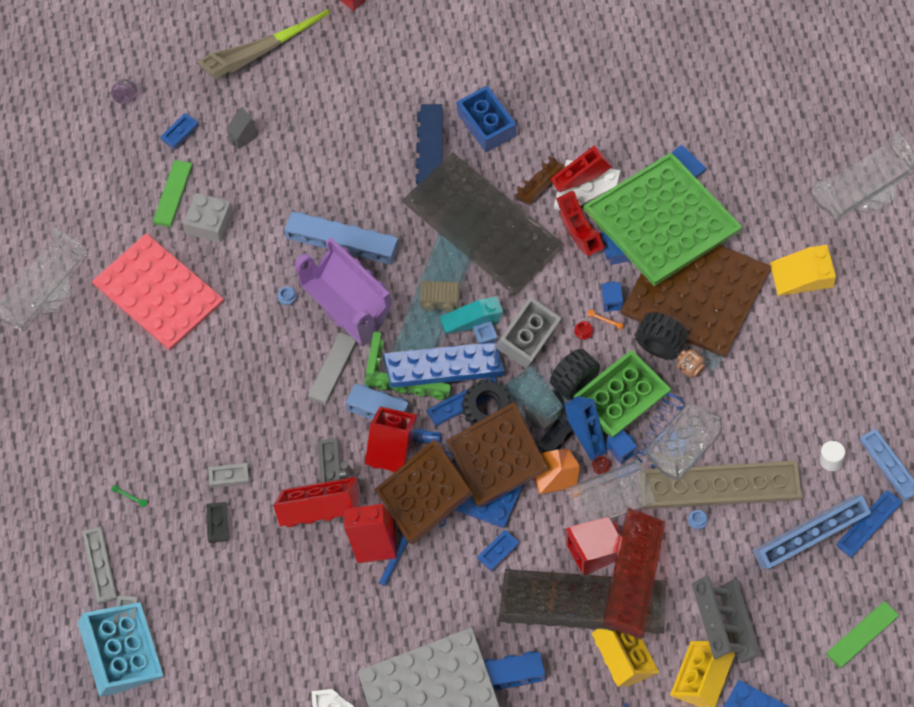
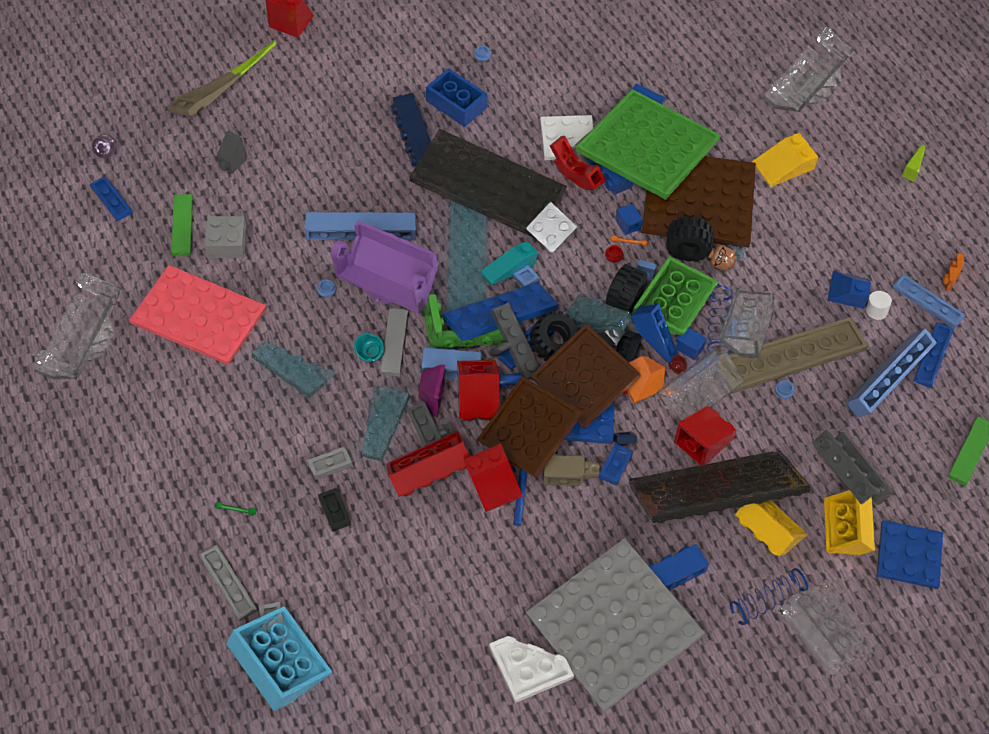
camera: 25 degrees left, 5 degrees down
blue plate [160,113,199,150] -> none
dark tan brick [420,281,460,312] -> none
light grey brick [495,297,561,369] -> none
reddish brown plate [515,156,565,205] -> none
red slope [550,145,612,193] -> none
clear red plate [602,507,665,639] -> none
none -> blue tile [89,176,133,222]
none -> clear light blue wing [252,342,335,398]
none -> teal hair [354,332,385,363]
none -> clear light blue wing [362,385,410,461]
none -> magenta slope [418,364,445,417]
none -> medium blue plate [474,45,491,61]
none -> dark grey plate [489,302,540,379]
none -> bracket [526,201,577,252]
none -> dark tan hinge [543,454,599,486]
none -> dark blue tile [613,431,637,444]
none -> medium blue plate [637,259,657,280]
none -> blue slope [827,271,871,309]

